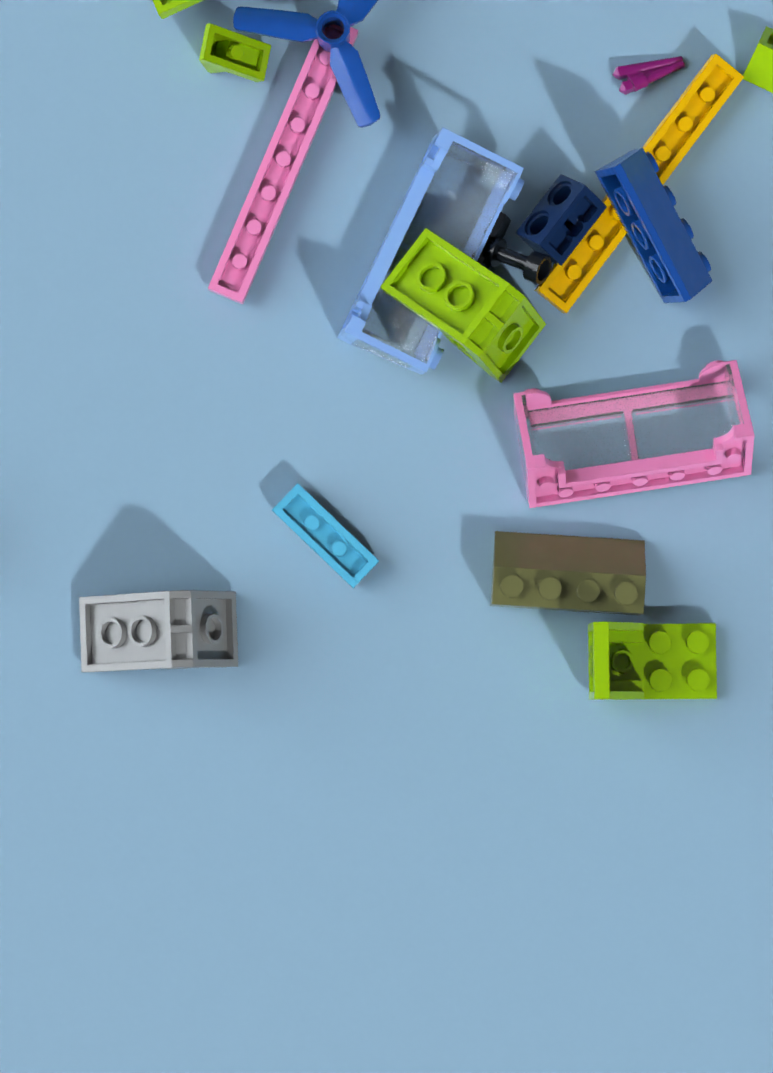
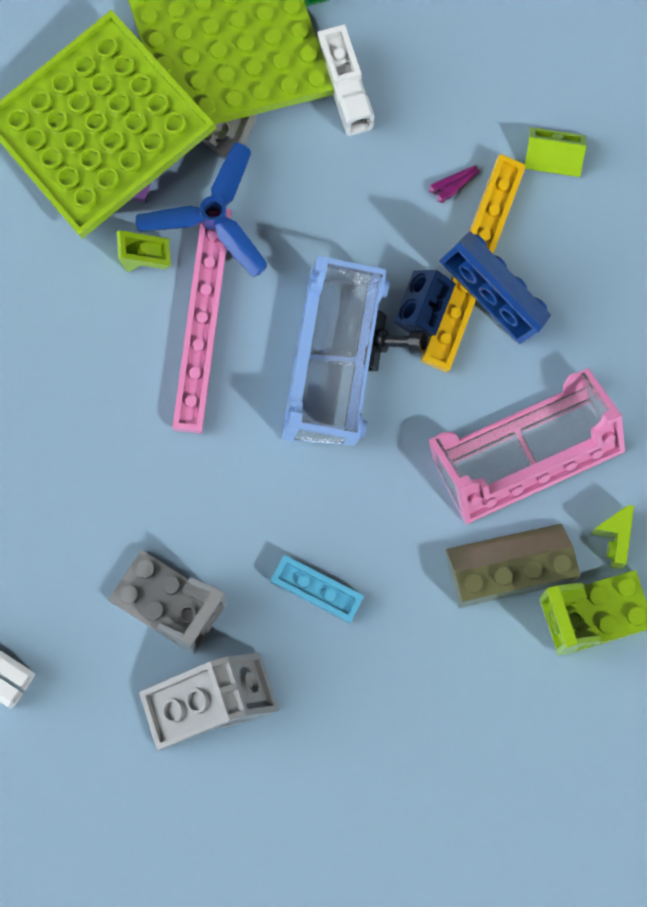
camera: 20 degrees left, 10 degrees down
lime bracket [380,228,546,383] -> none
none -> light grey bracket [108,550,227,654]
none -> lime slope [591,505,634,570]

